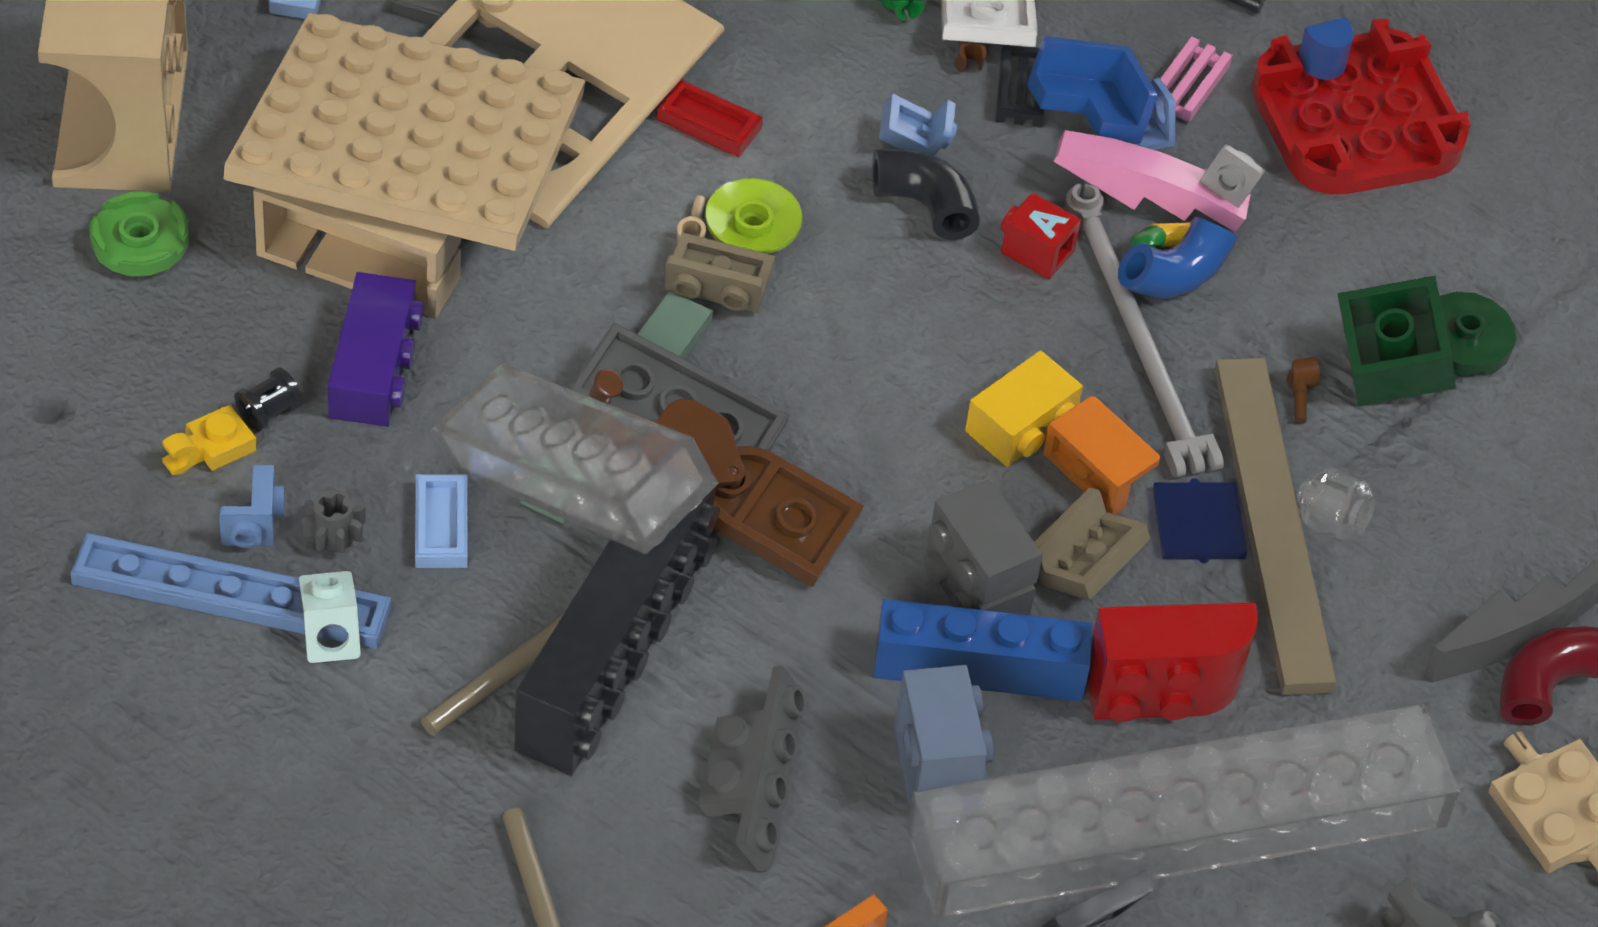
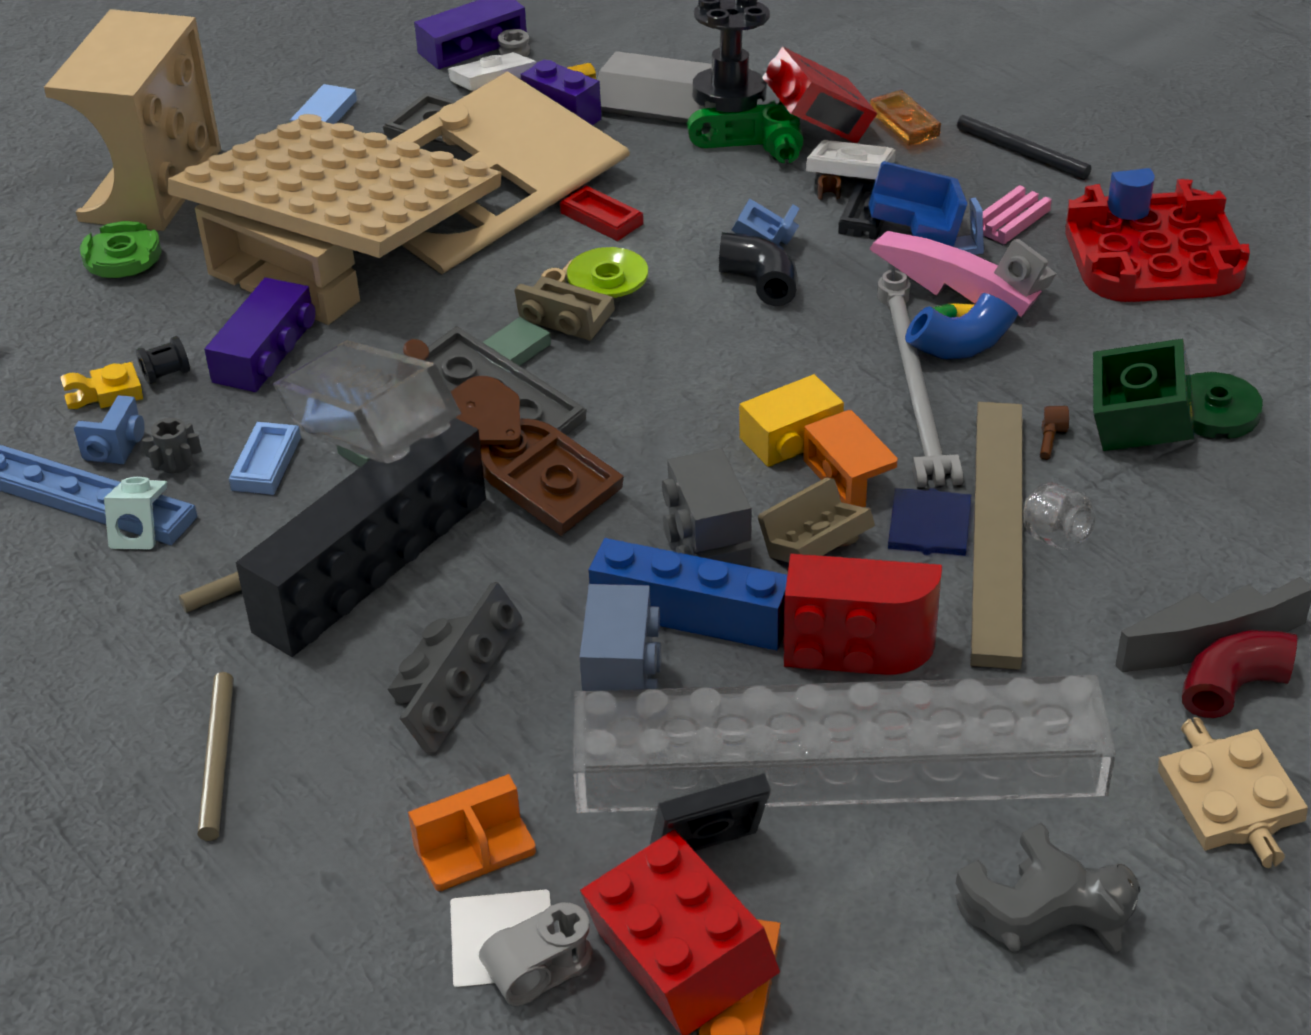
camera: 20 degrees right, 10 degrees down
red brick [1001,192,1081,280] -> none

